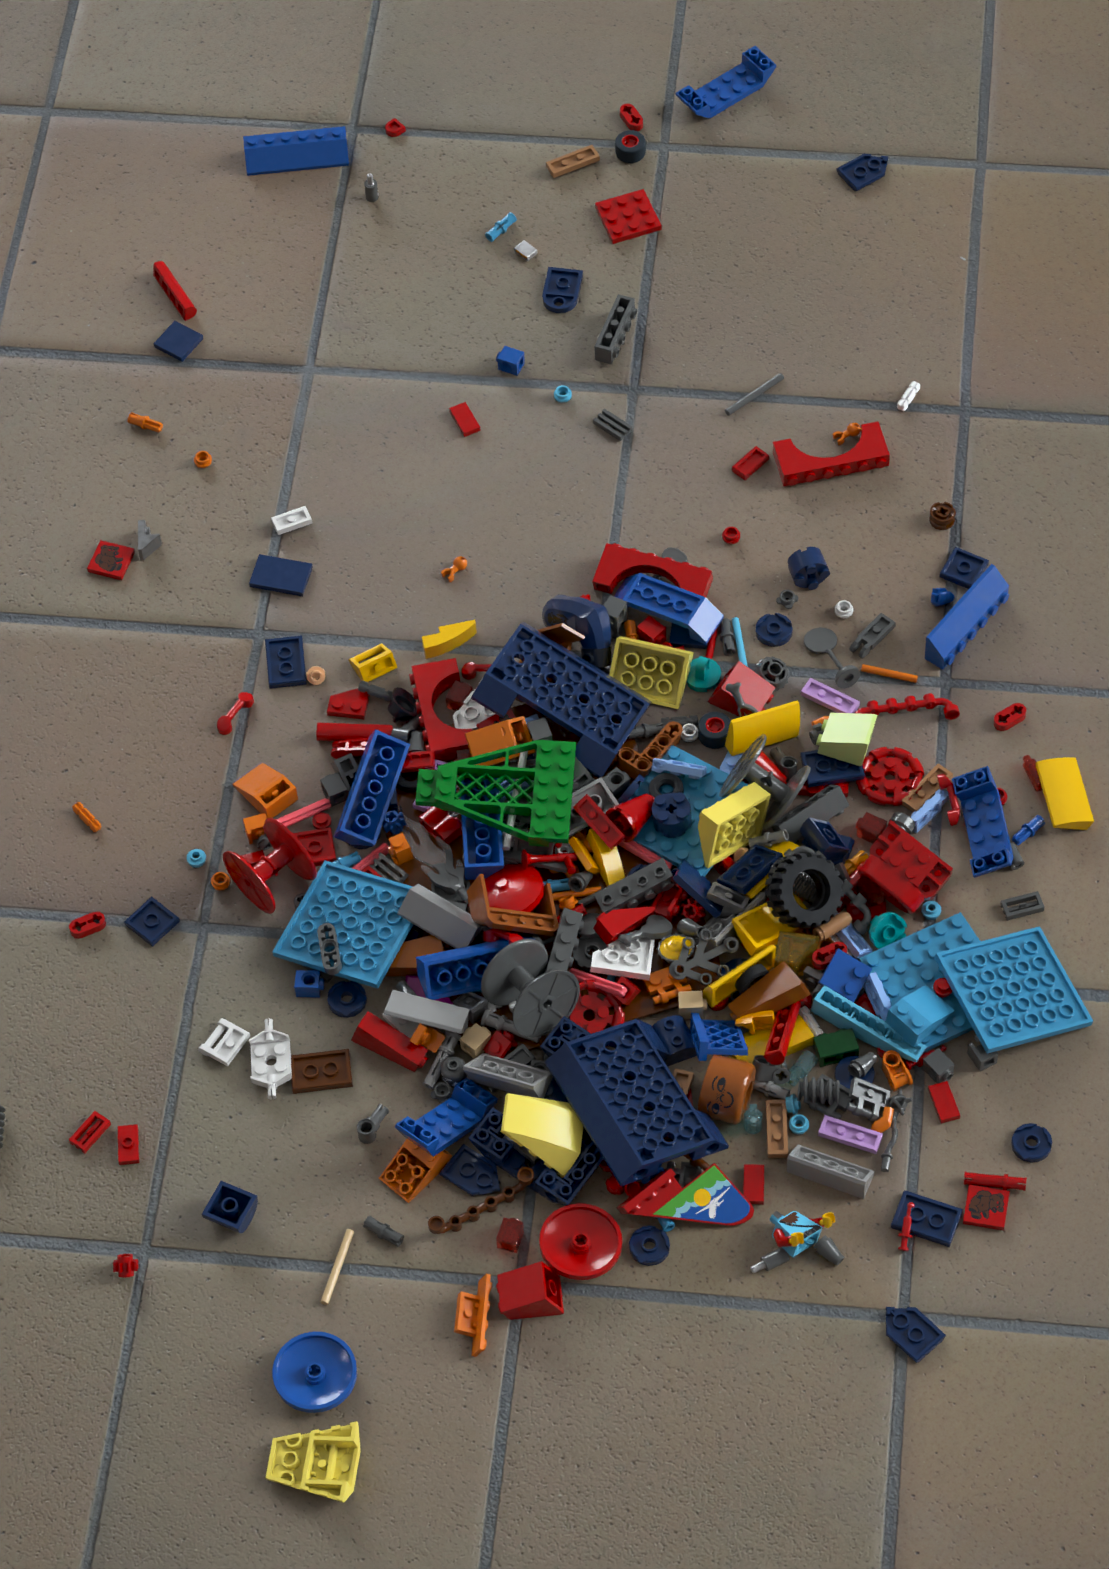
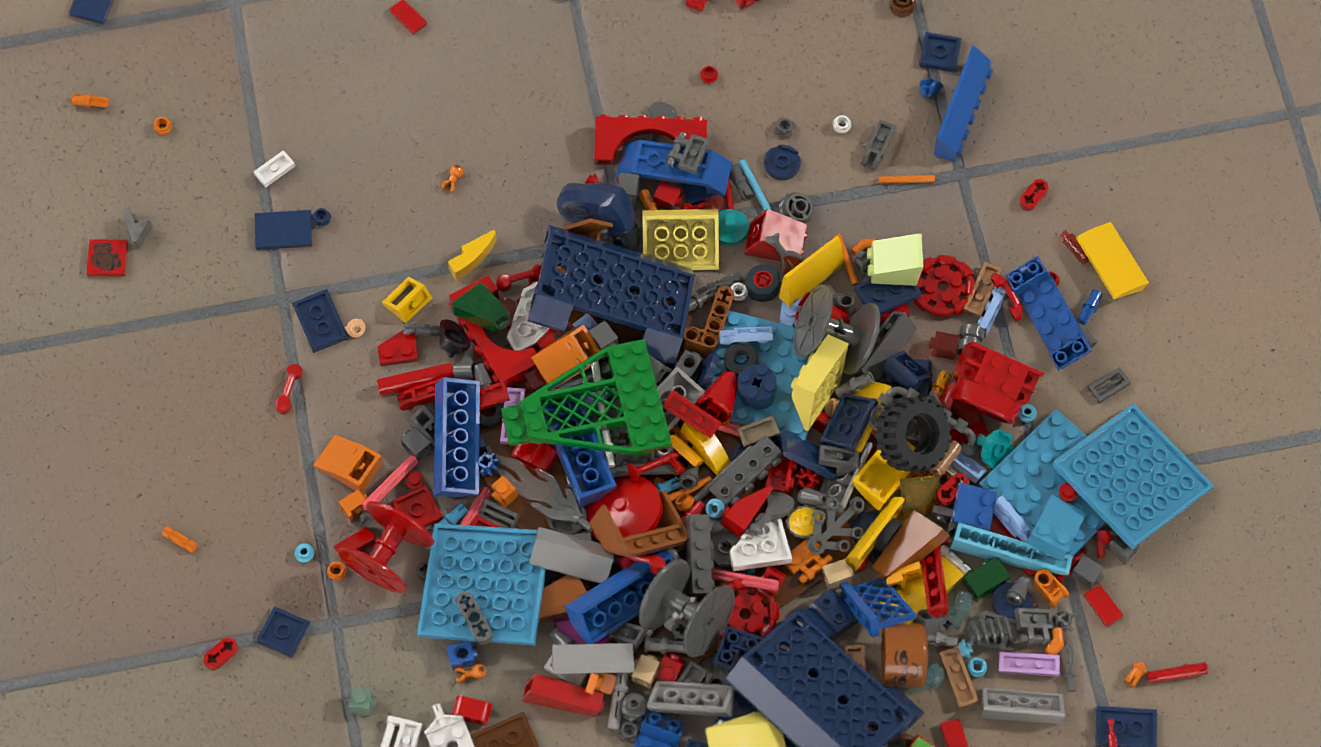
camera: 20 degrees left, 10 degrees up
dark blue tile [327,981,367,1018] -> none
dark blue brick [787,547,830,590] -> none
lavender plate [801,678,860,713] -> none
dark grey piece [804,627,860,689] -> none
red bar [855,693,960,720] -> none
tile [963,1184,1010,1231] -> none
dark blue tile [1011,1123,1052,1163] -> none
none -> dark blue plate [312,208,331,226]
none -> sand green brick [349,688,376,716]
none -> dark green slope [451,282,511,332]
none -> red beam [451,695,493,726]
none -> orange arm [454,664,486,683]
none -> dark grey plate [666,132,710,174]
none -> clear red cylinder [703,195,724,209]
none -> medium azure plate [706,499,725,518]
none -> dark tan tile [737,415,781,447]
none -> orange bar [834,234,859,286]
none -> red plate [1095,530,1113,558]
none -> orange pin [1123,661,1147,688]

